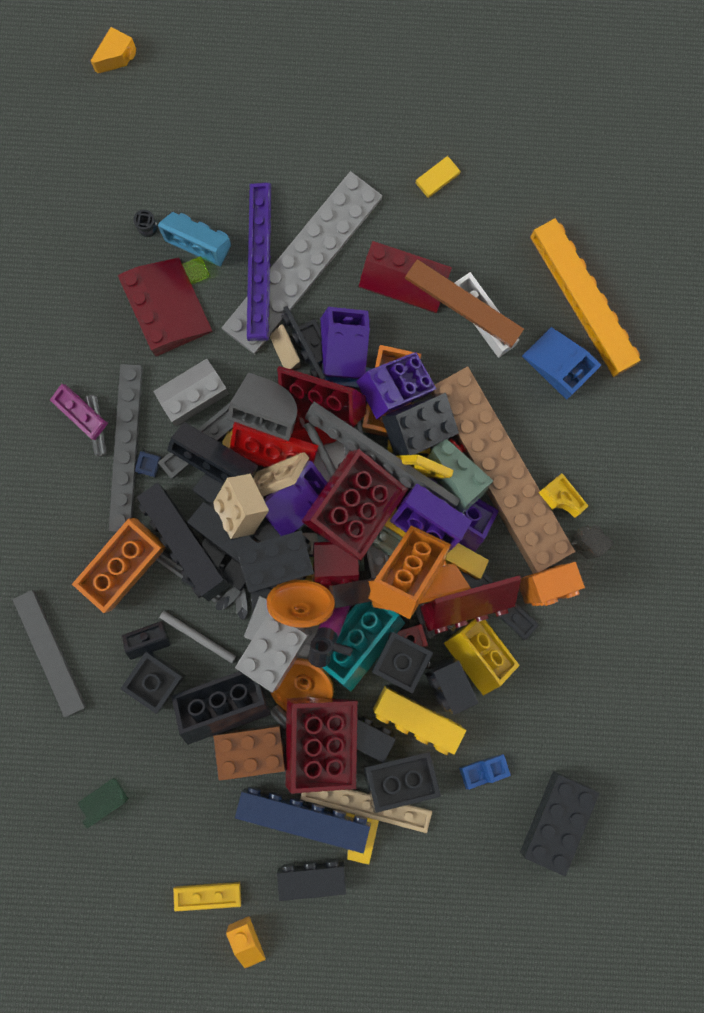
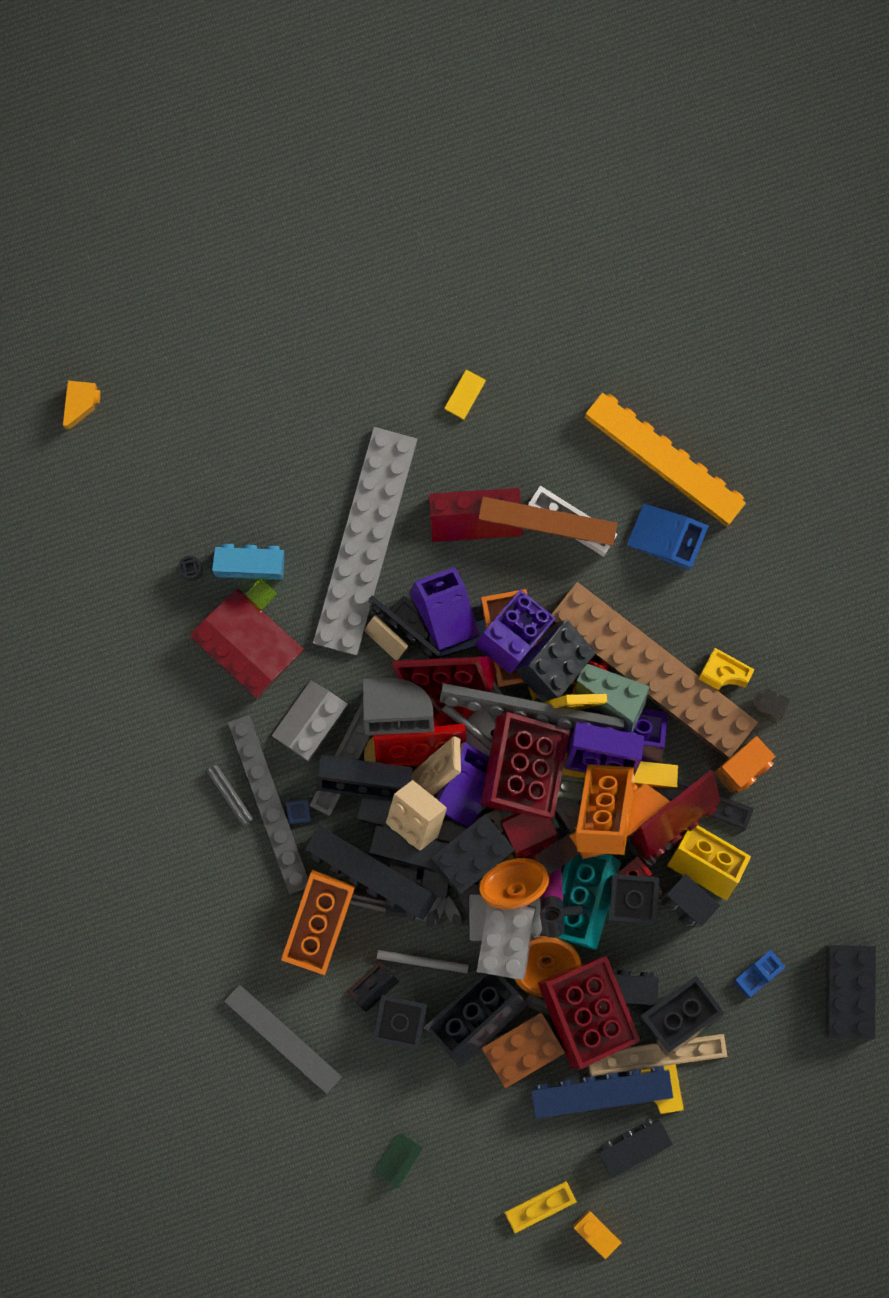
camera: 20 degrees left, 0 degrees up
magenta tile [50,384,108,440] -> none
dark purple tile [247,183,271,341] -> none
yellow brick [373,686,466,755] -> none

